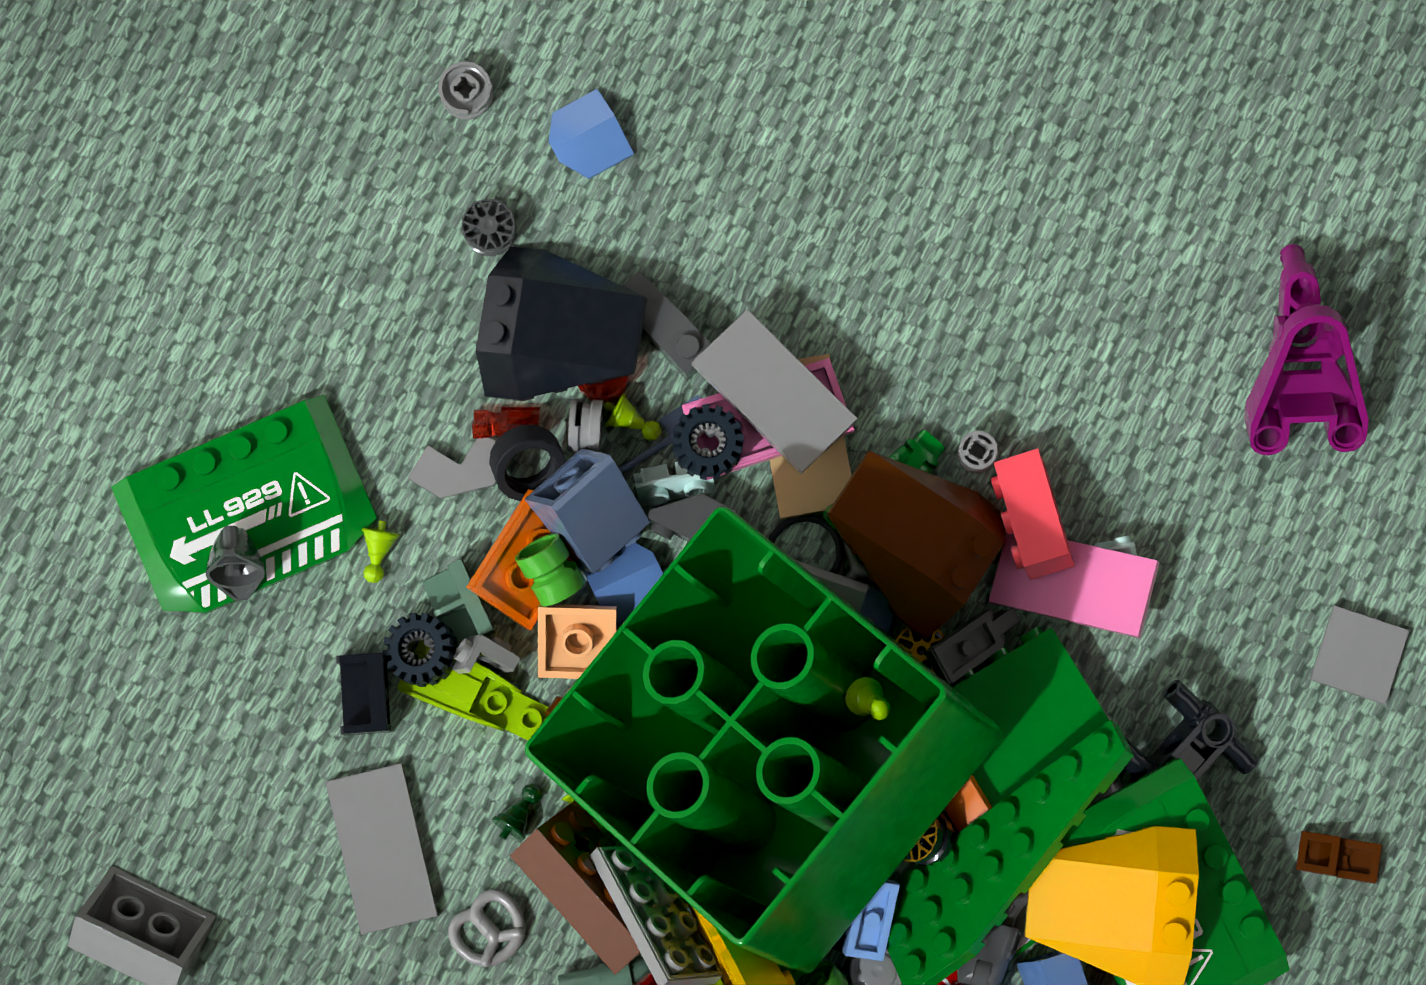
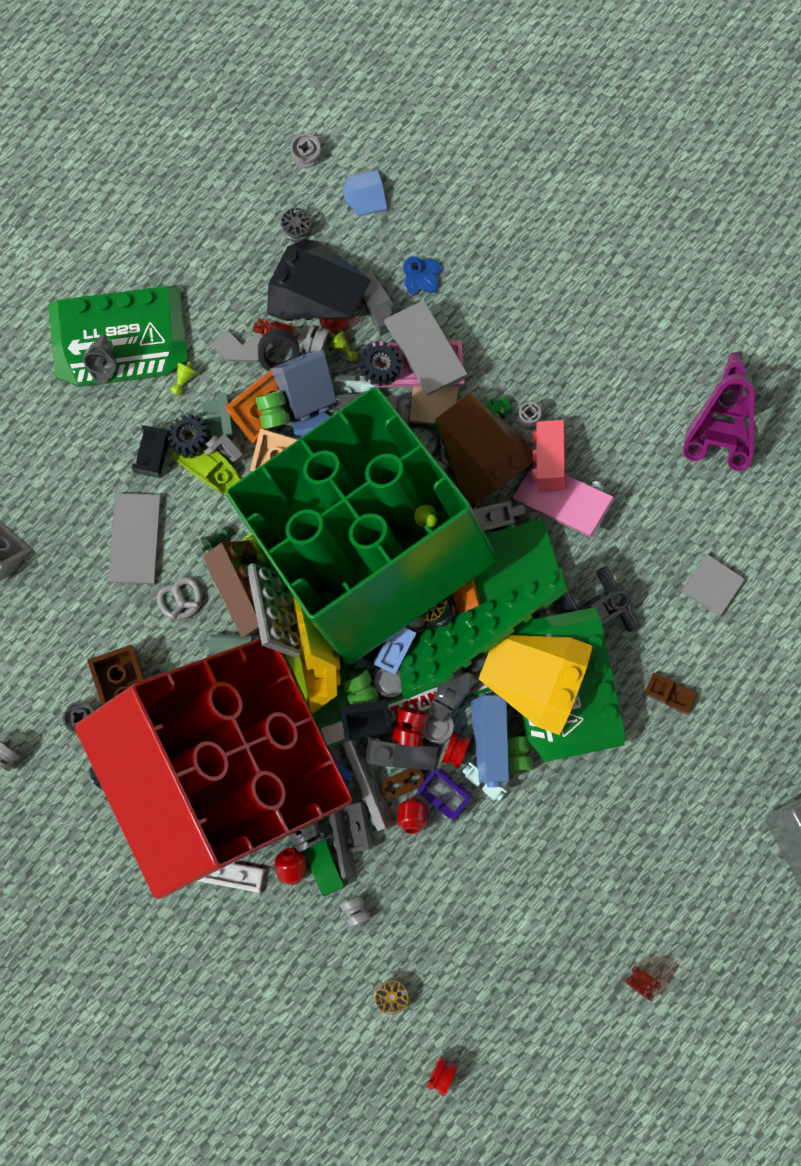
camera: 10 degrees right, 5 degrees down
none -> dark grey wheel [391,395,410,424]
none -> blue plate [403,256,443,296]

